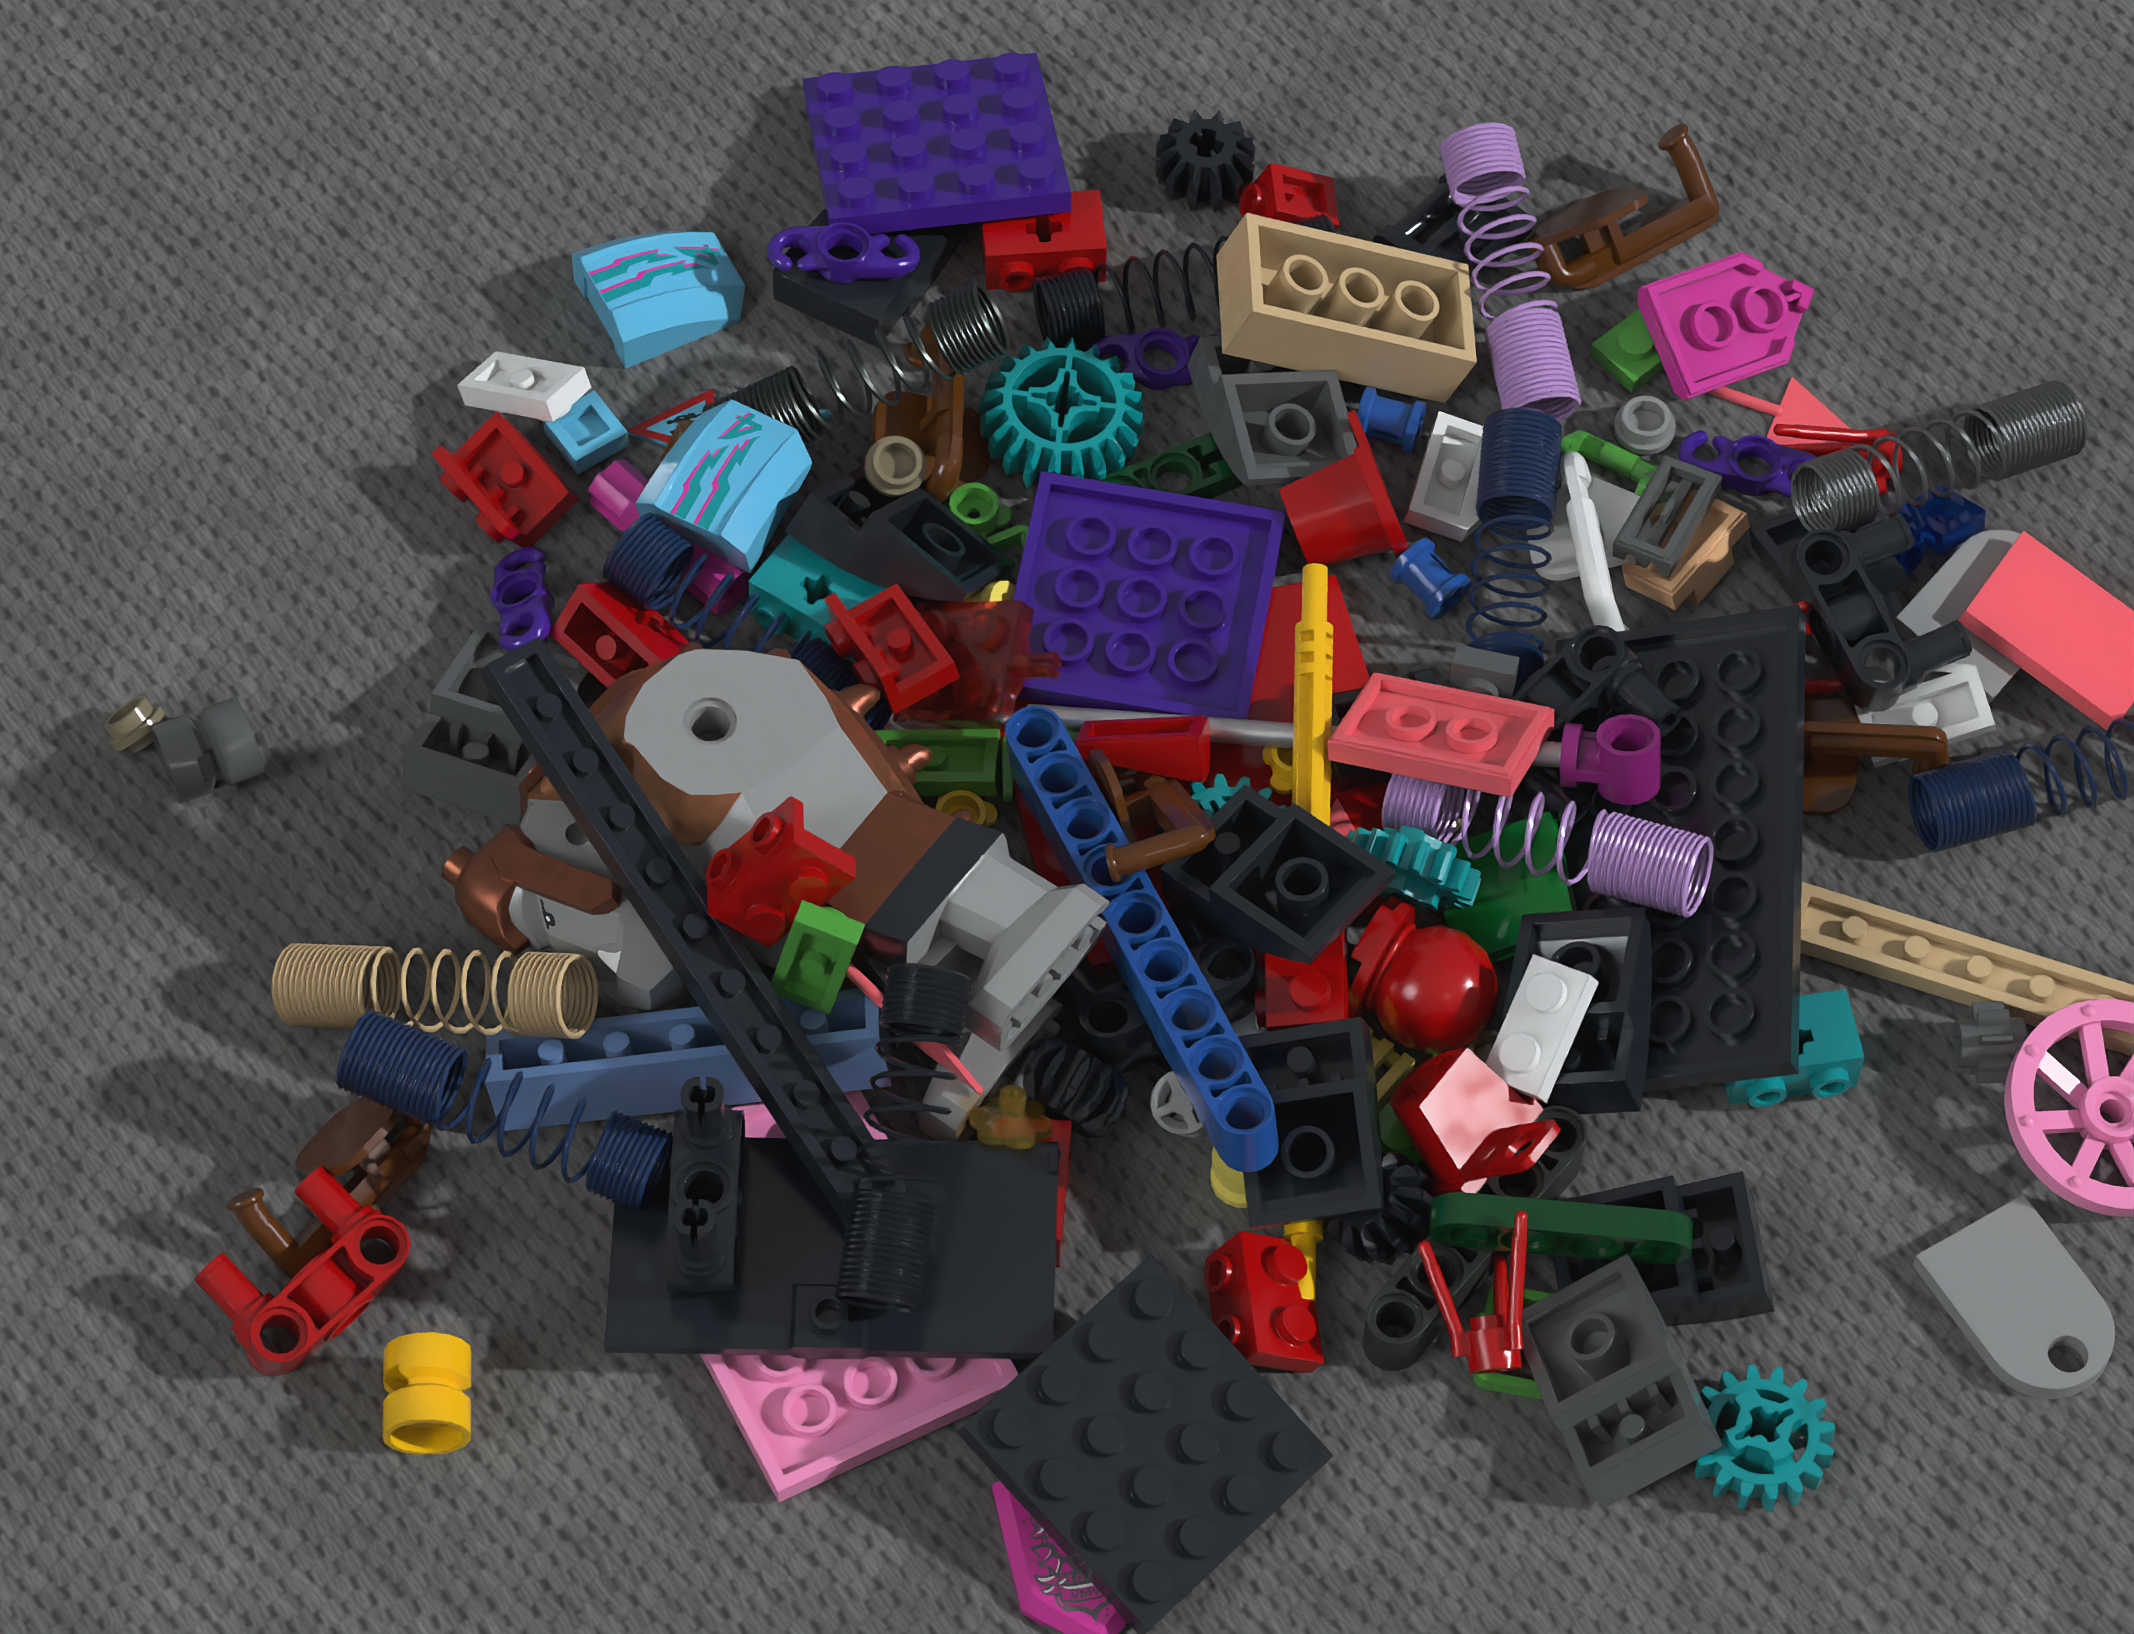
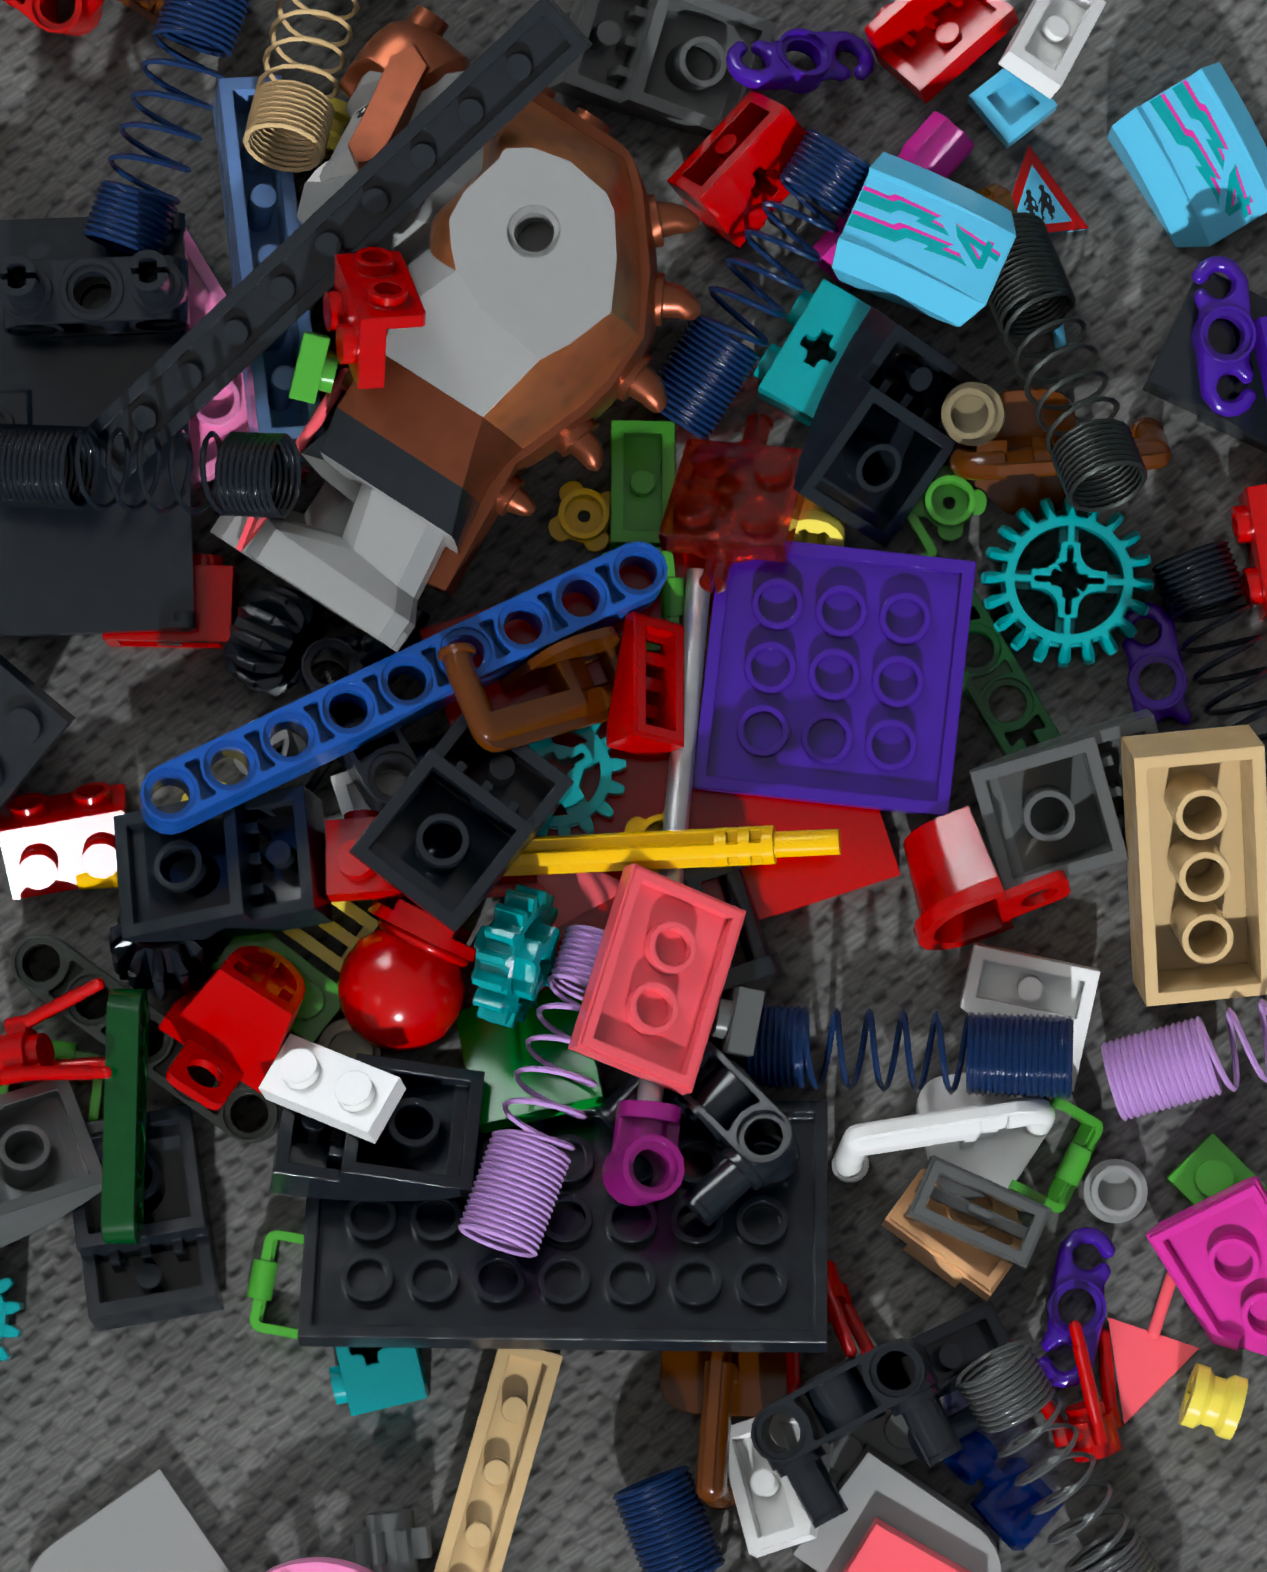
camera: 90 degrees right, 25 degrees up
red bracket [823,583,960,715] -> none
clear yellow plant [969,1085,1053,1149] -> none
blue bush [1353,386,1426,454] -> none
blue bush [1389,537,1472,620] -> none
none -> bright green piece [246,1230,304,1339]
none -> light yellow wheel [1179,1363,1248,1440]

